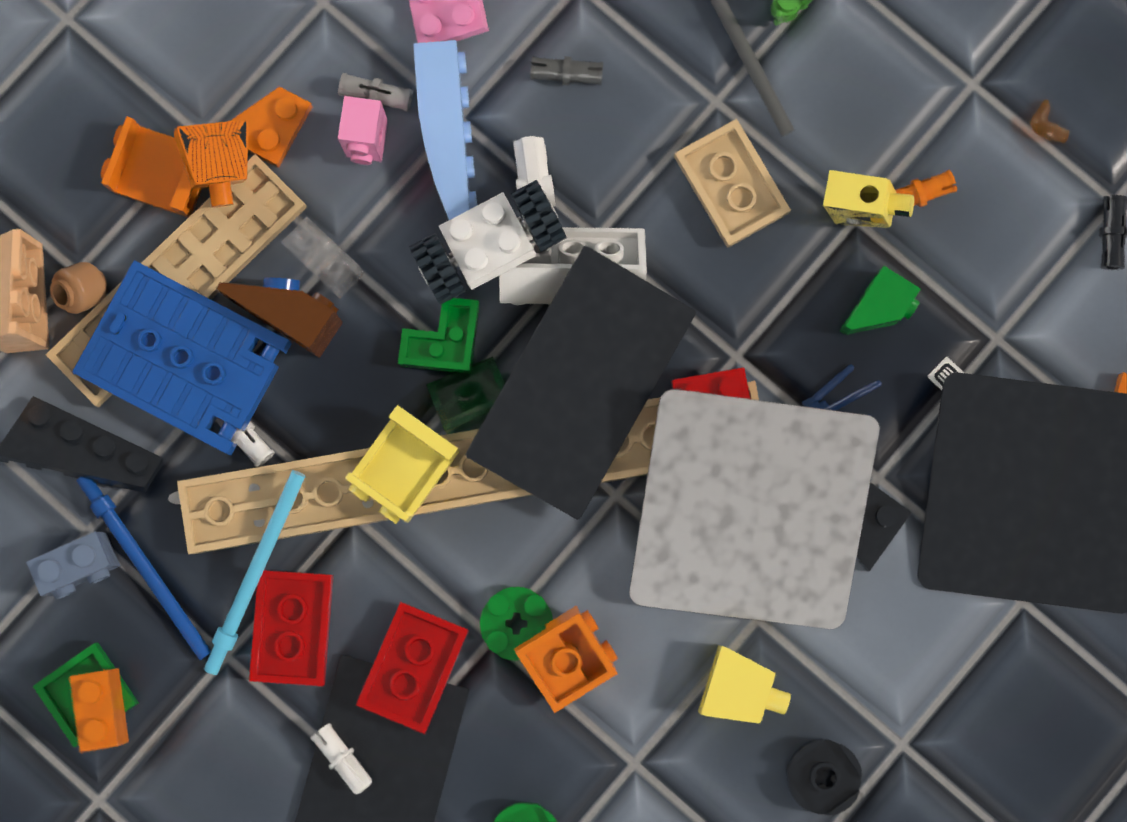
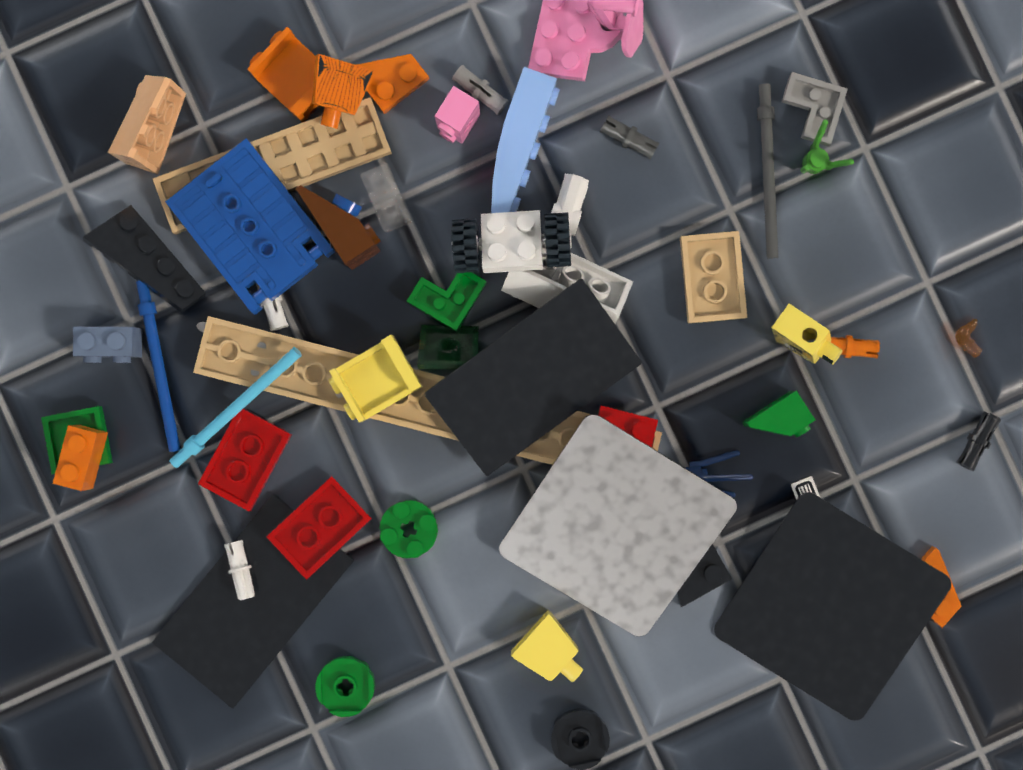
camera: 25 degrees right, 5 degrees up
medium nougat head [50,262,107,314] -> none
orange plate [514,606,618,713] -> none

